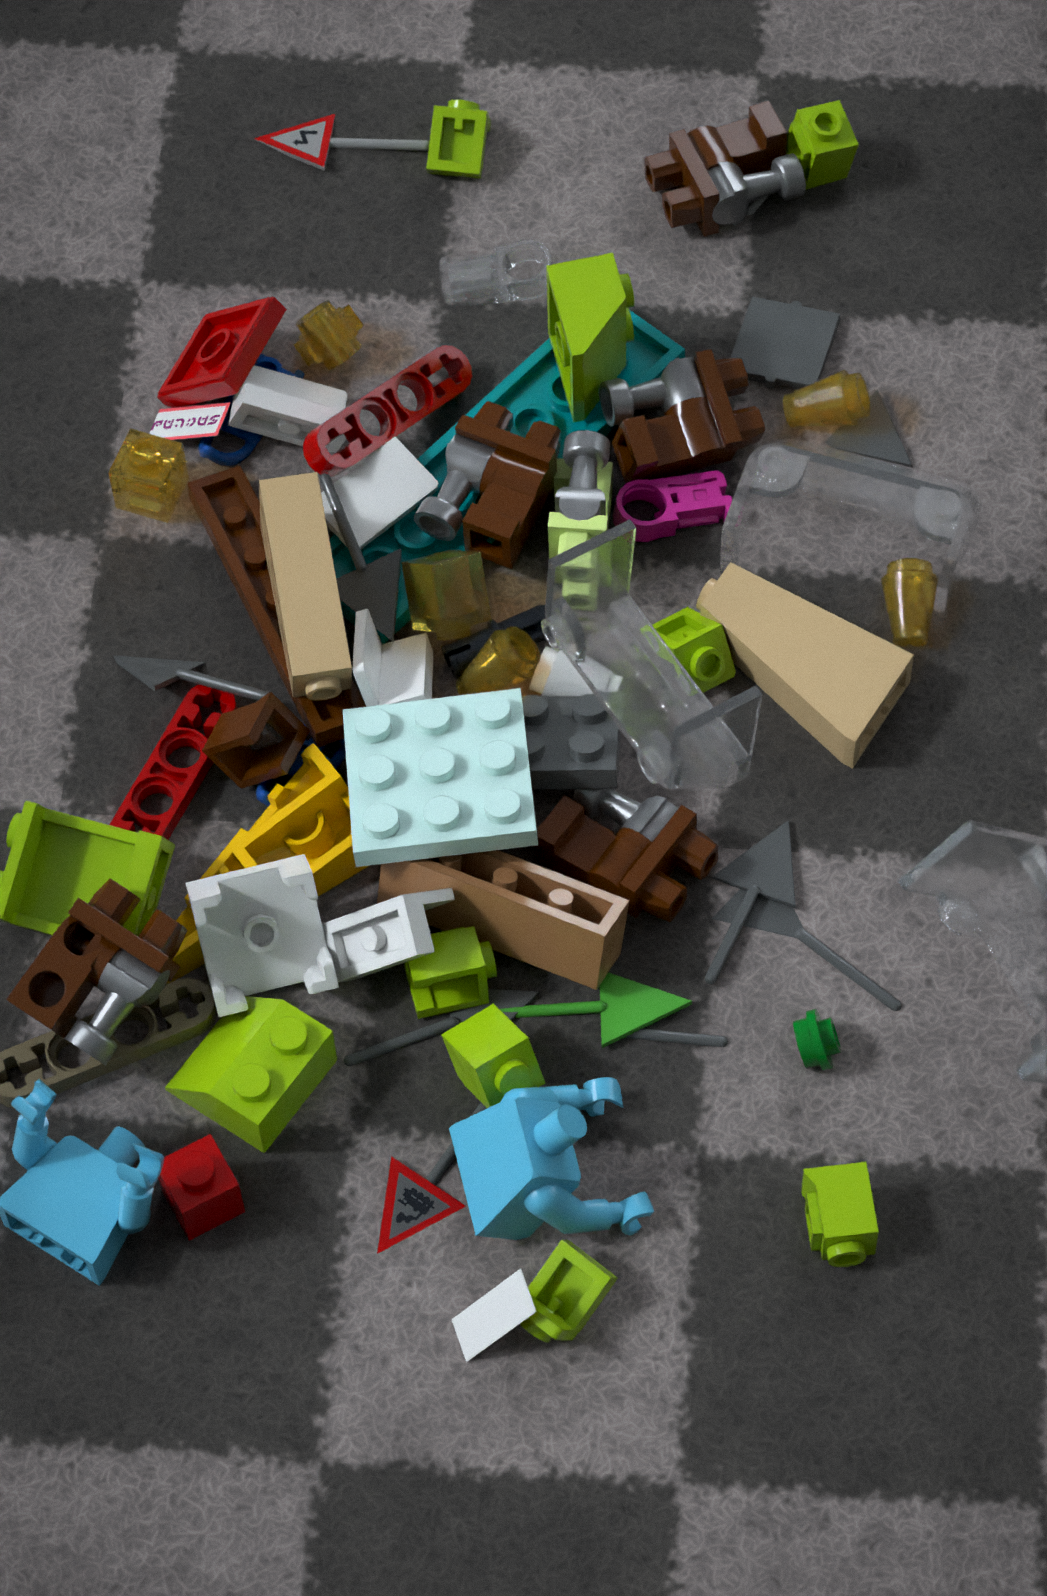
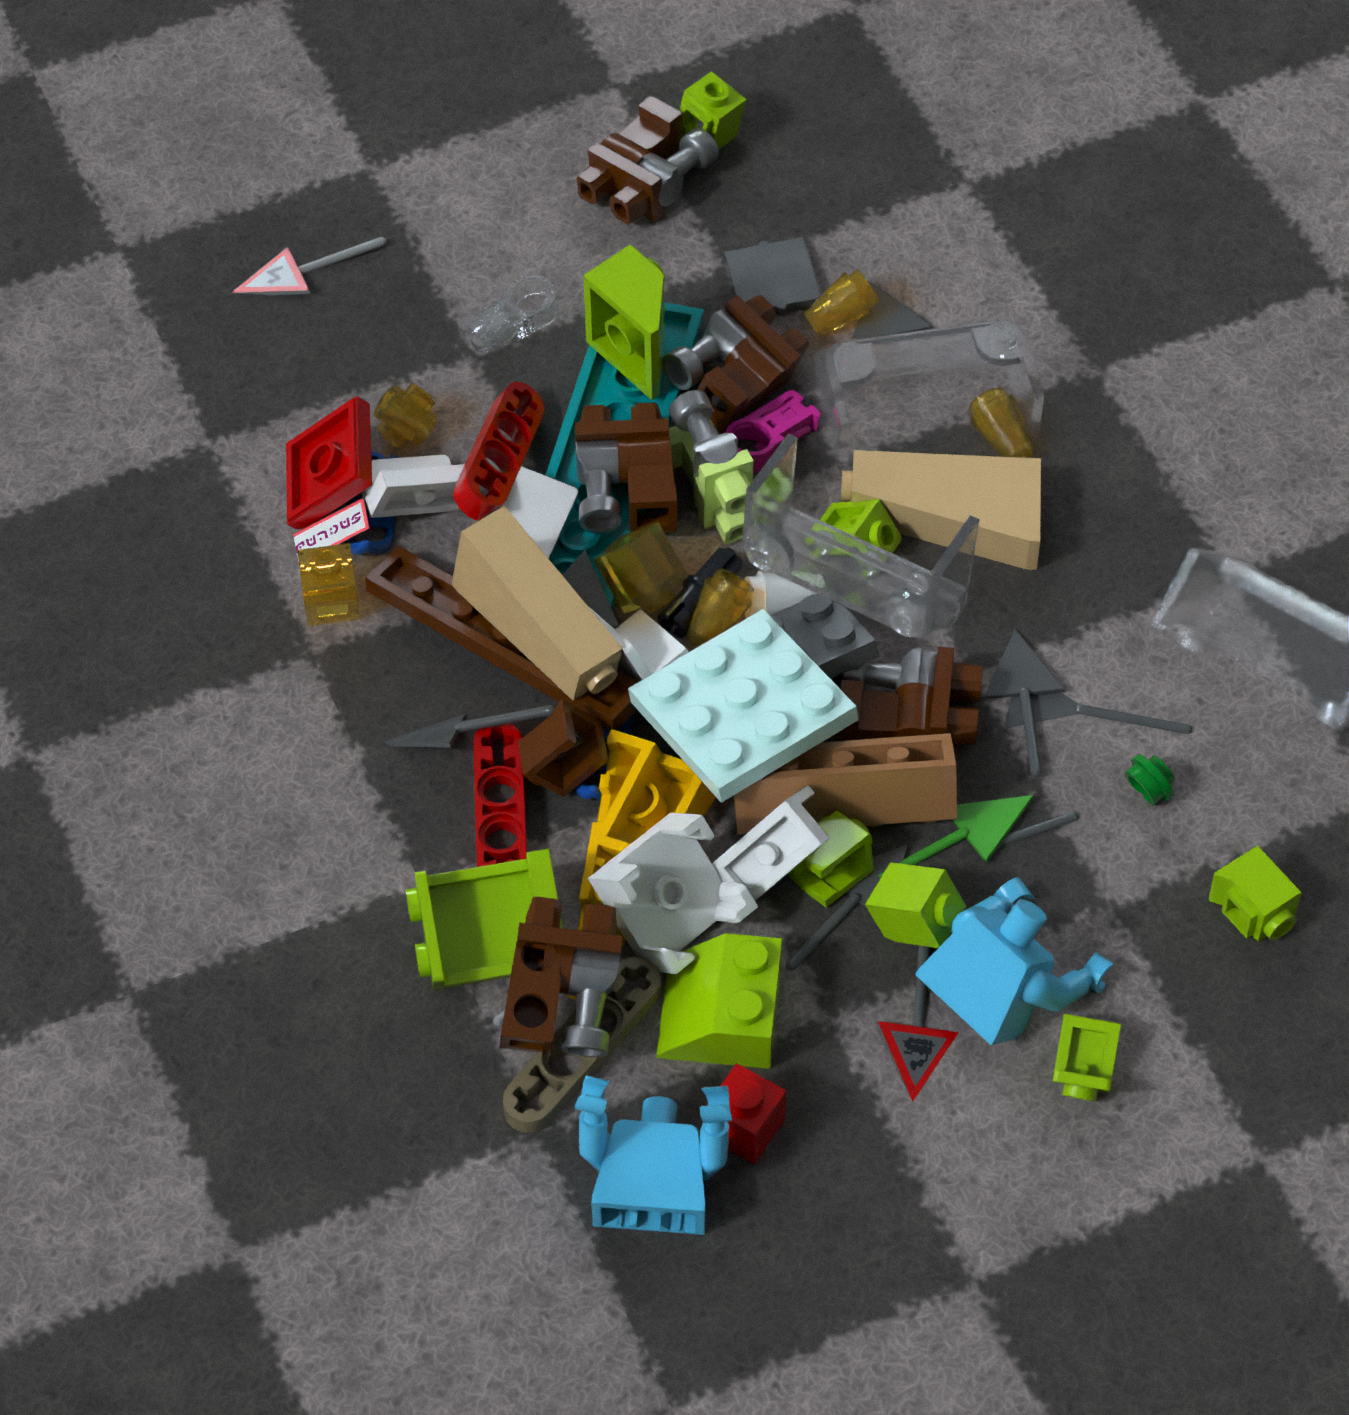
camera: 30 degrees left, 5 degrees down
lime bracket [426,100,491,179] -> none
white sticker [451,1268,537,1362] -> none

